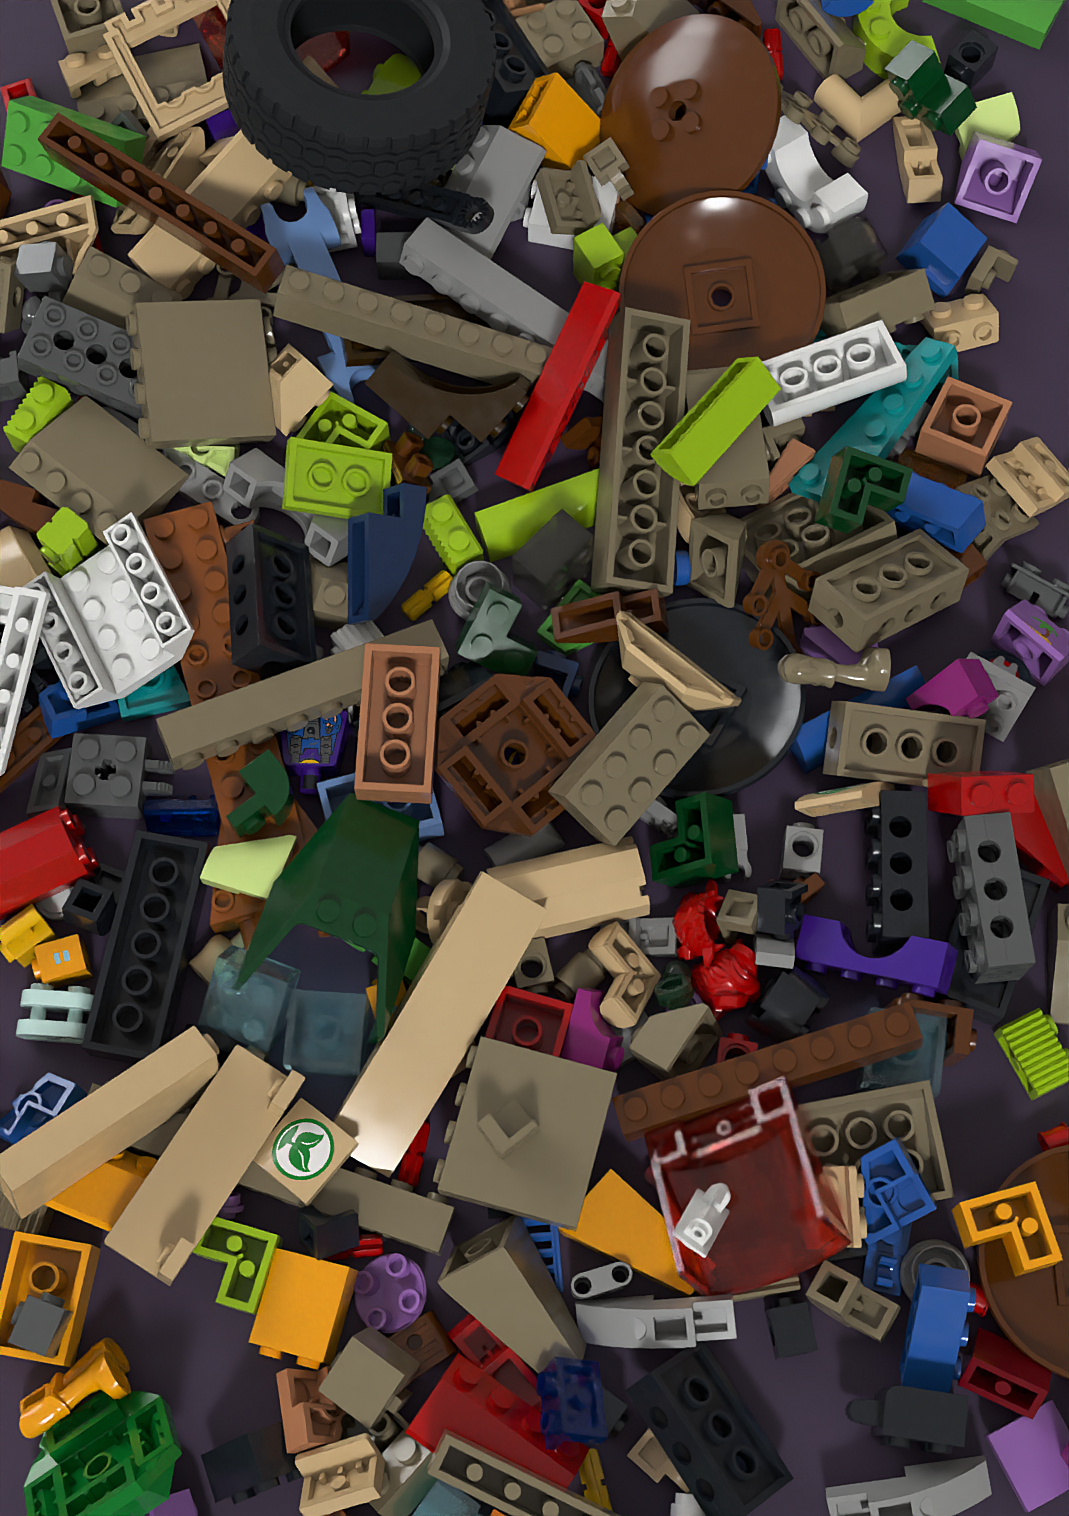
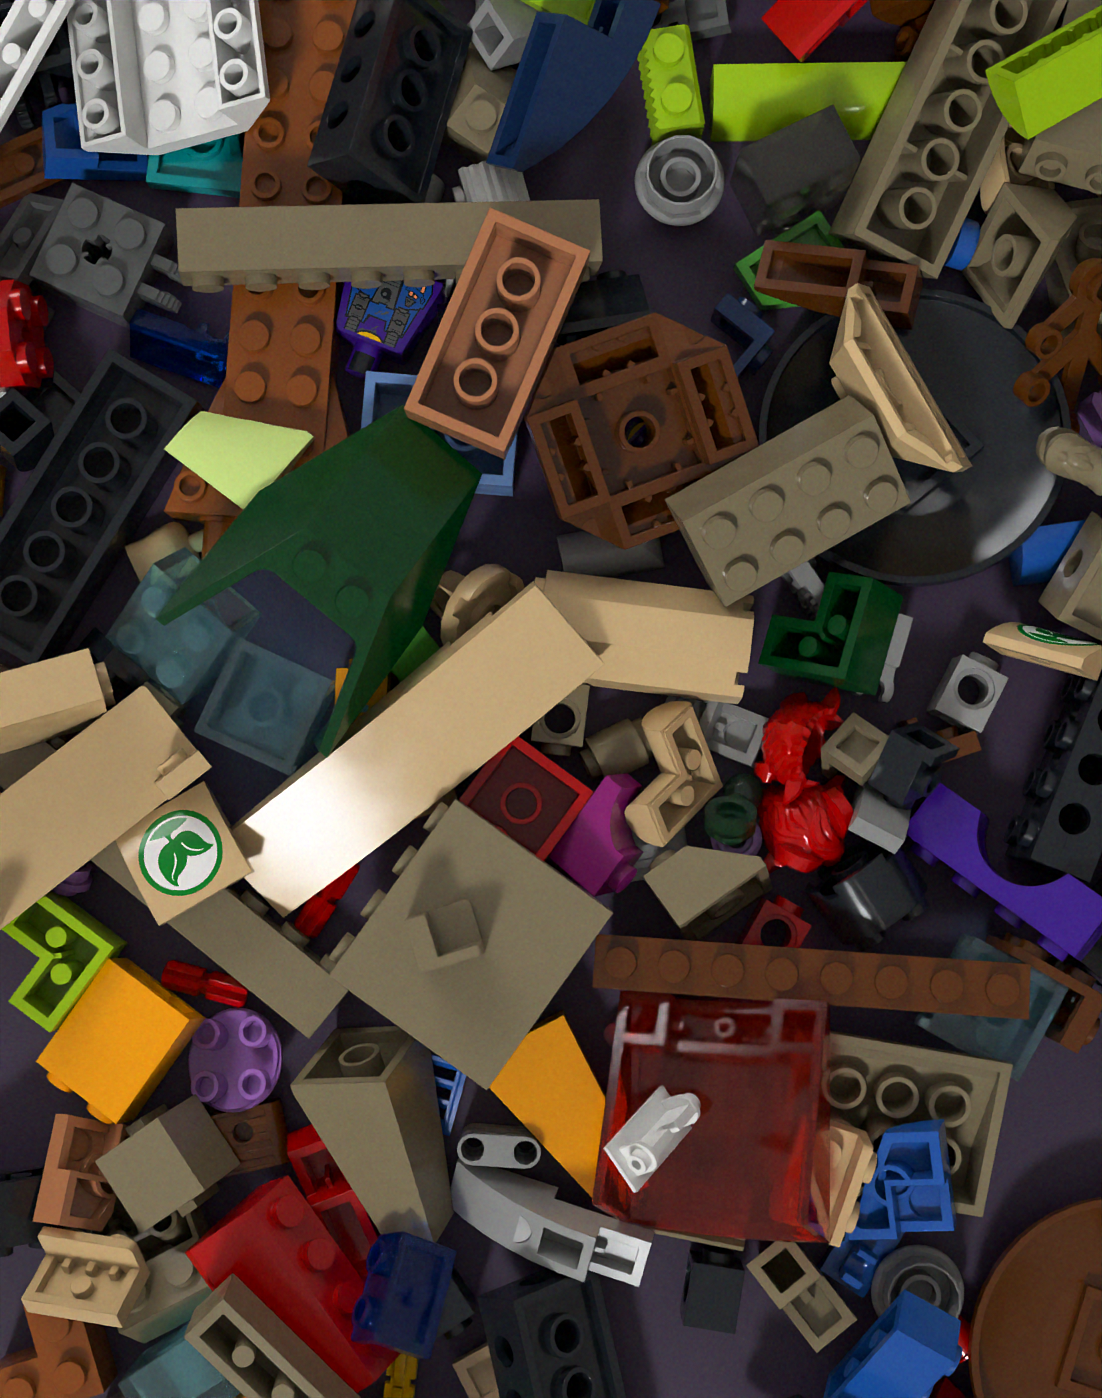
camera: 15 degrees right, 15 degrees up
dark green brick [226,749,294,838] -> none
black panel [298,1204,359,1260] -> none
yellow piece [401,570,453,621] -> none
dark tan brick [417,842,465,889] -> none
dark green brick [455,581,538,676] -> none
light orange brick [951,1181,1063,1276] -> none

